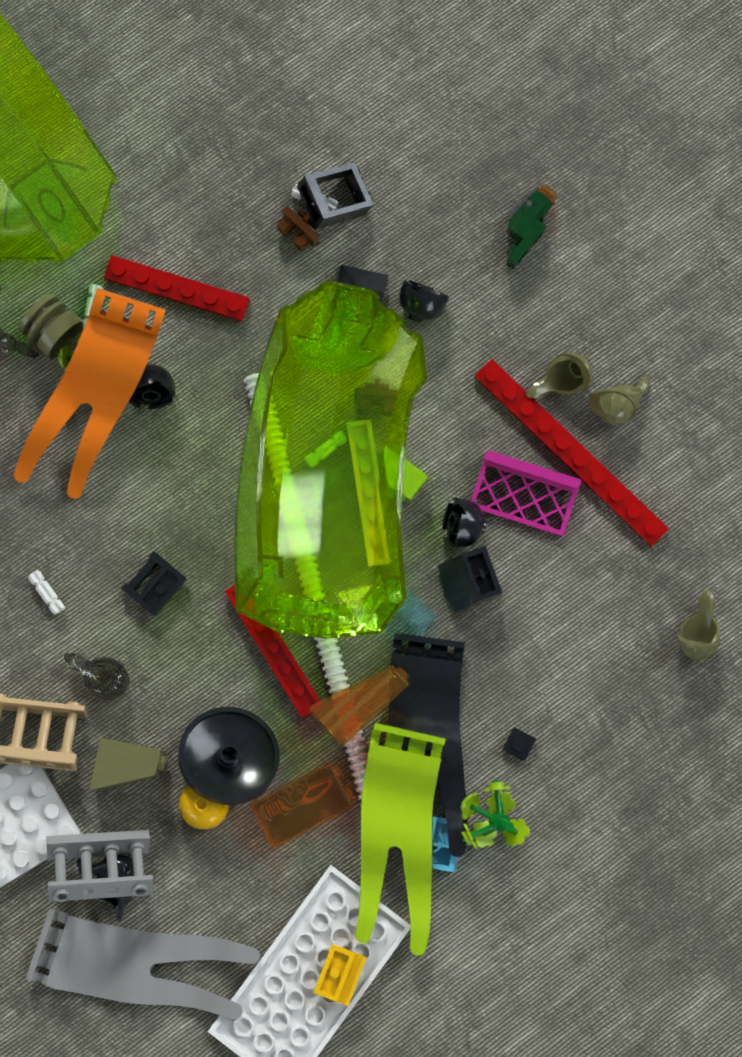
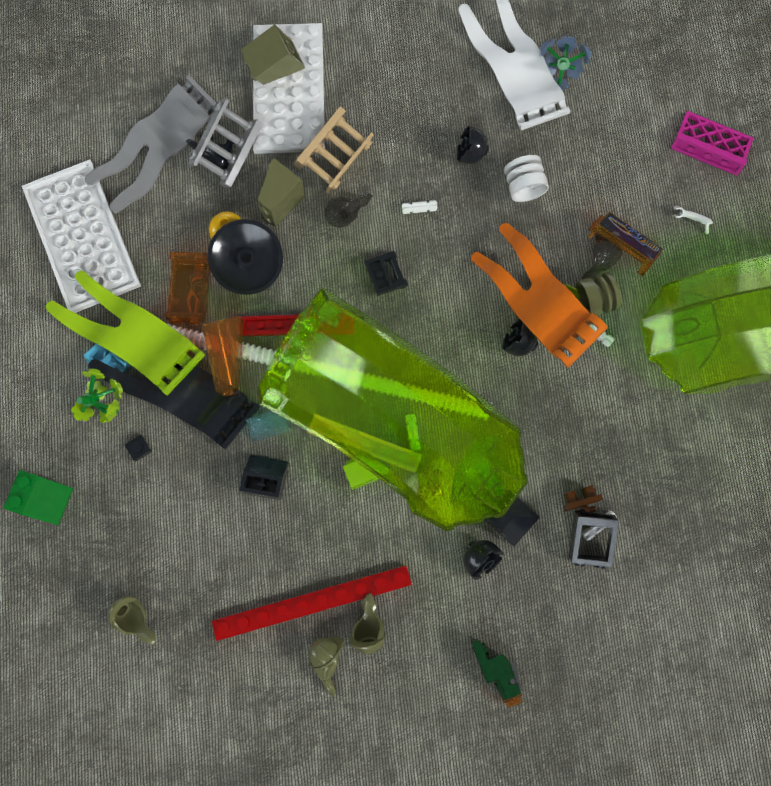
camera: 120 degrees right, 5 degrees down
red plate [103,255,250,322] -> none
yellow plate [313,943,367,1006] -> none
black cylinder [442,497,487,548] -> none
dark pink fence [471,450,582,536] -> none
none -> green slope [3,470,74,526]

